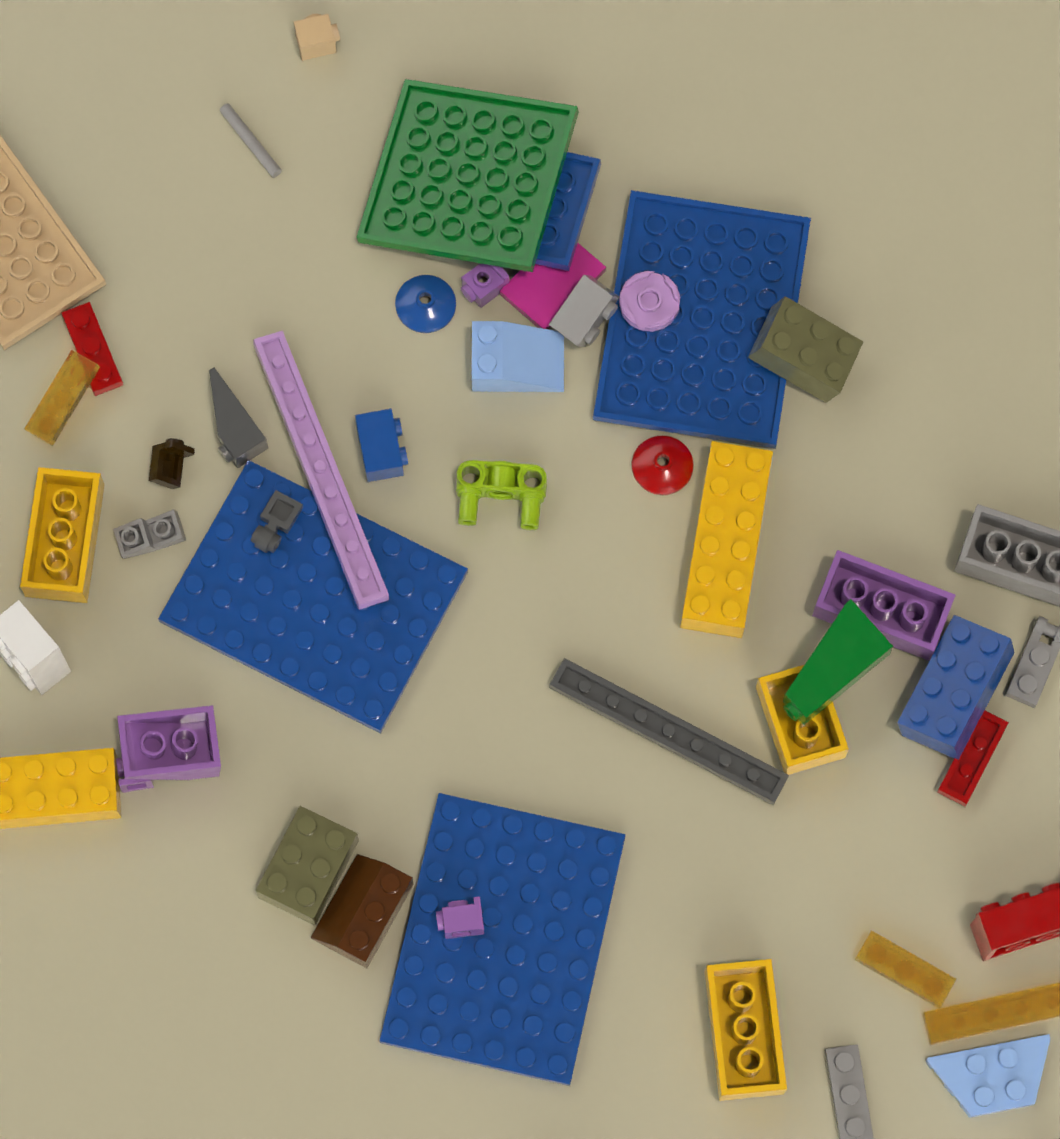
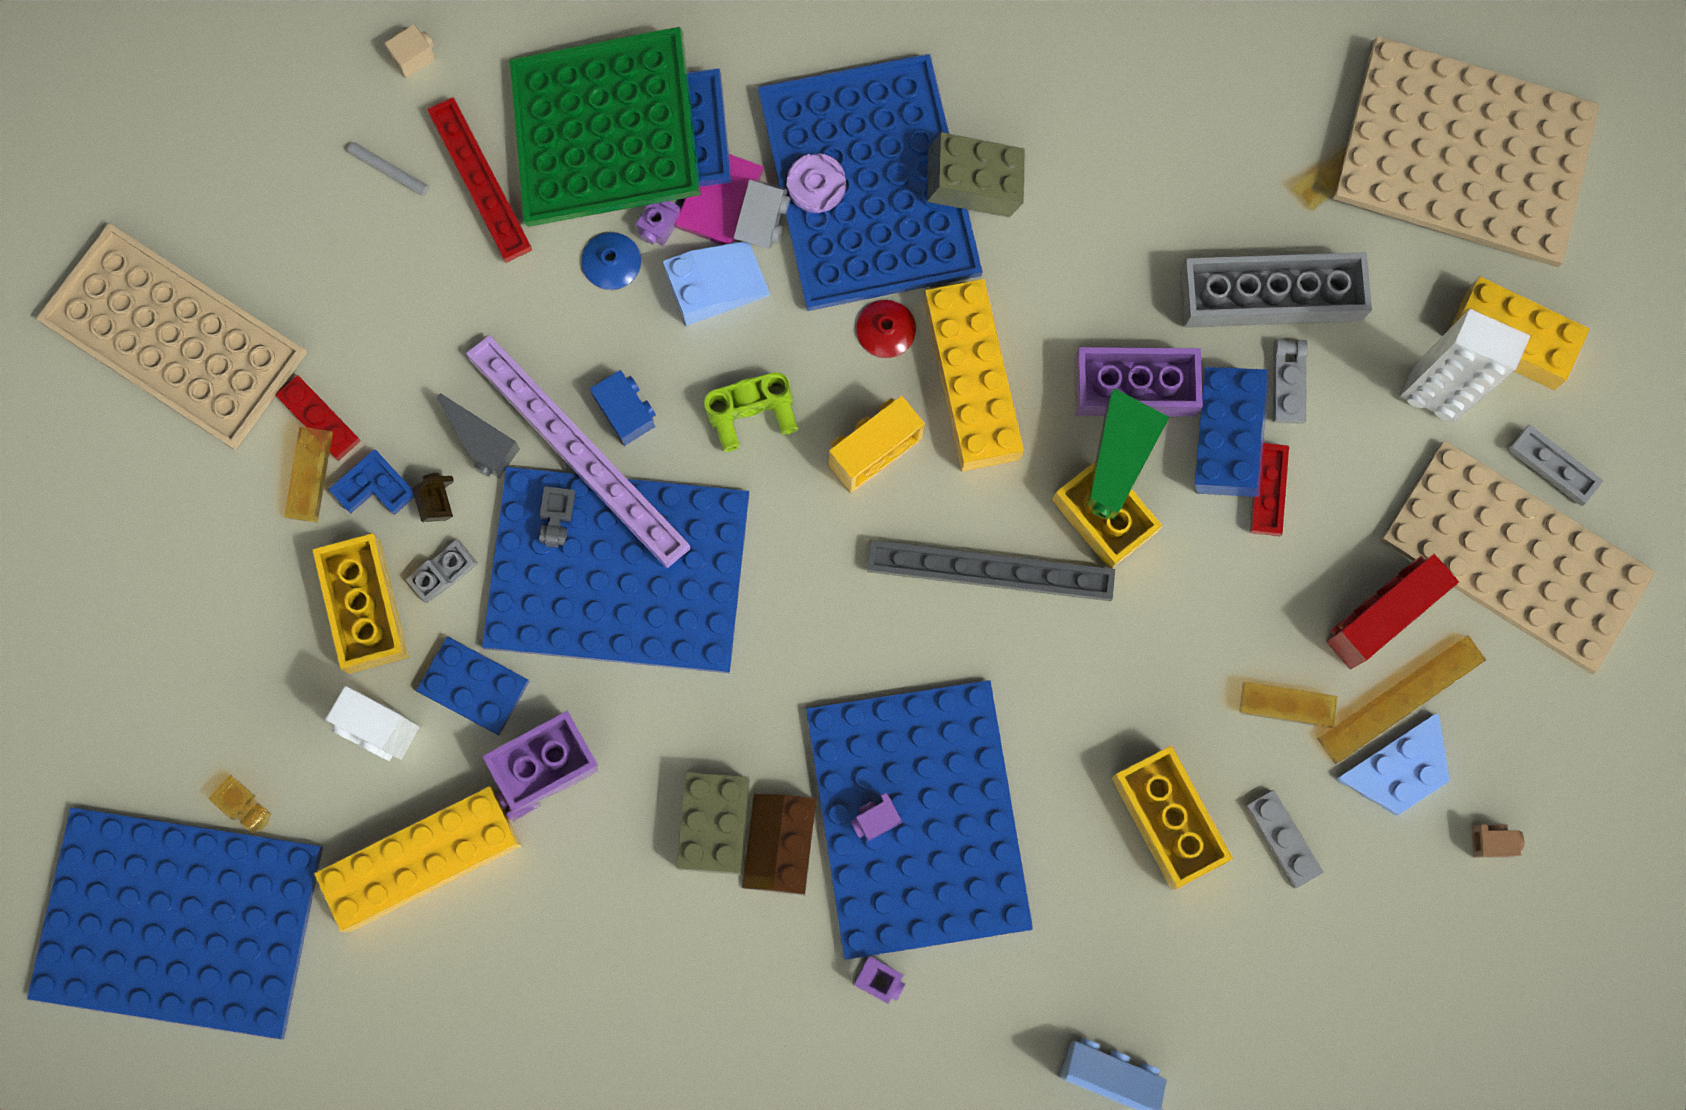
camera: 25 degrees left, 5 degrees up
none -> blue plate [328,449,414,515]
none -> blue plate [416,637,530,736]
none -> red plate [427,97,533,263]
none -> yellow brick [828,396,925,493]
none -> medium lavender brick [854,956,905,1004]

